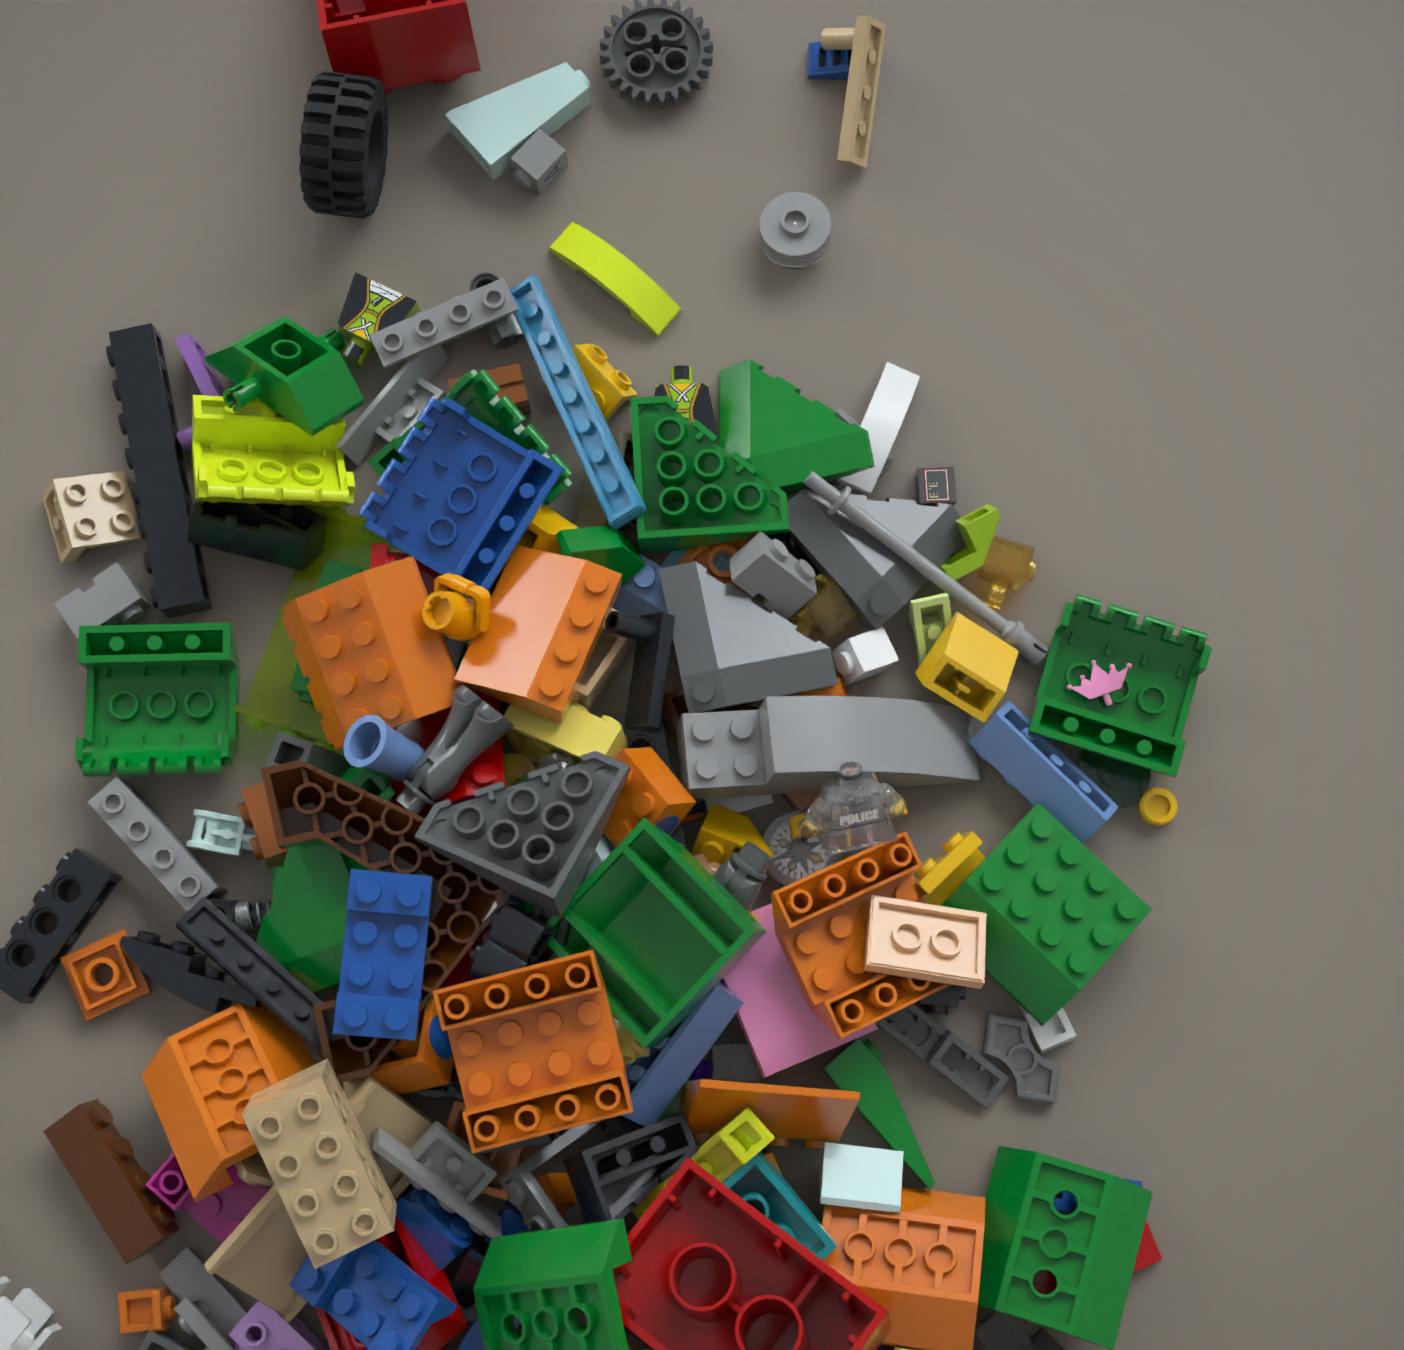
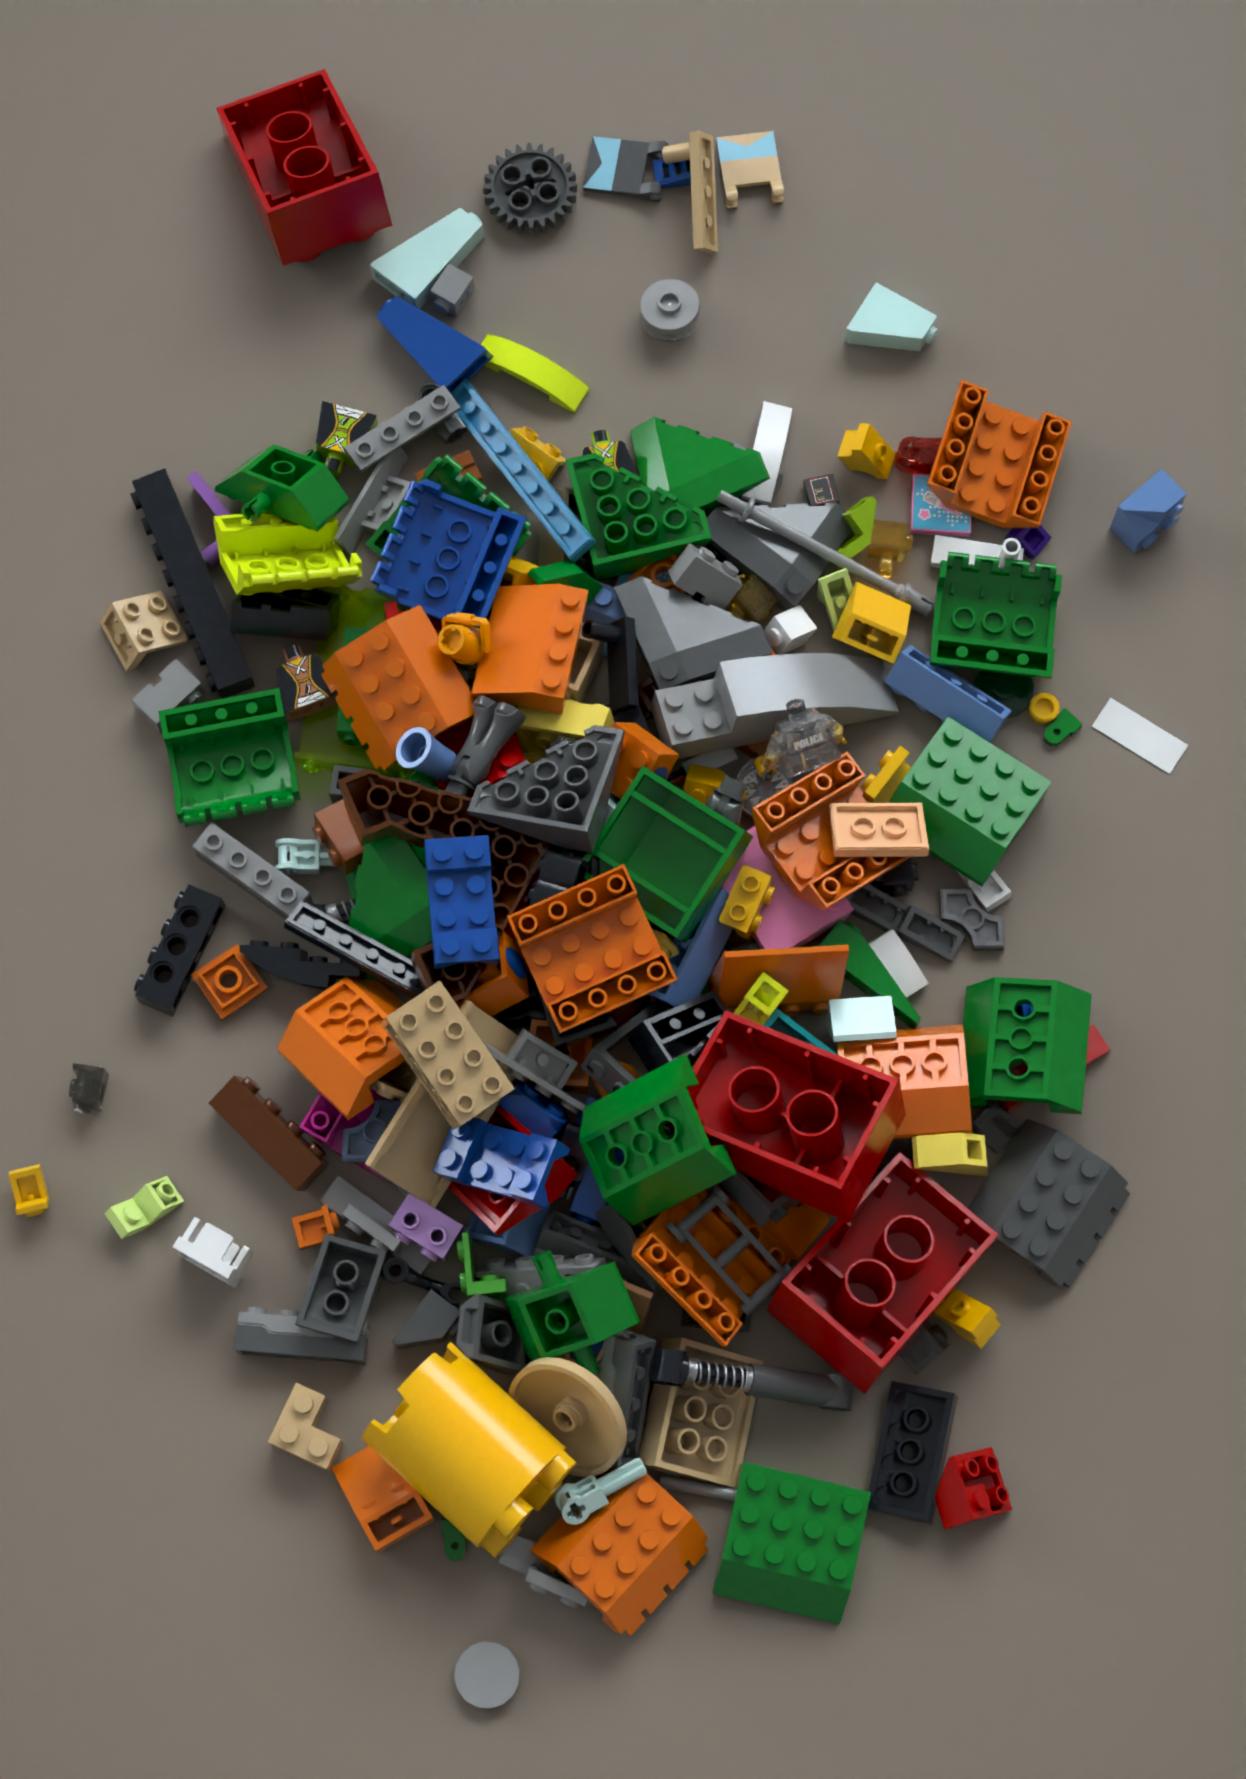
camera: 10 degrees left, 5 degrees down
black tyre [299,71,389,219] -> none
bright pink piece [1067,660,1132,706] -> none
none -> torso [276,645,339,723]
none -> sand blue tile [342,1099,402,1163]
none -> blue slope [376,296,494,393]
none -> dark grey flag [583,136,669,202]
none -> tan flag [716,131,784,209]
none -> yellow bracket [719,865,776,939]
none -> yellow brick [837,423,896,479]
none -> light aqua slope [844,282,938,352]
none -> white slope [868,929,929,998]
none -> clear red piece [894,436,942,474]
none -> tile [910,474,971,537]
none -> orange slope [926,379,1072,528]
none -> white piece [930,535,1024,568]
none -> dark purple slope [1005,525,1051,559]
none -> green piece [1044,708,1082,746]
none -> white sticker [1092,697,1188,774]
none -> medium blue slope [1109,469,1187,553]

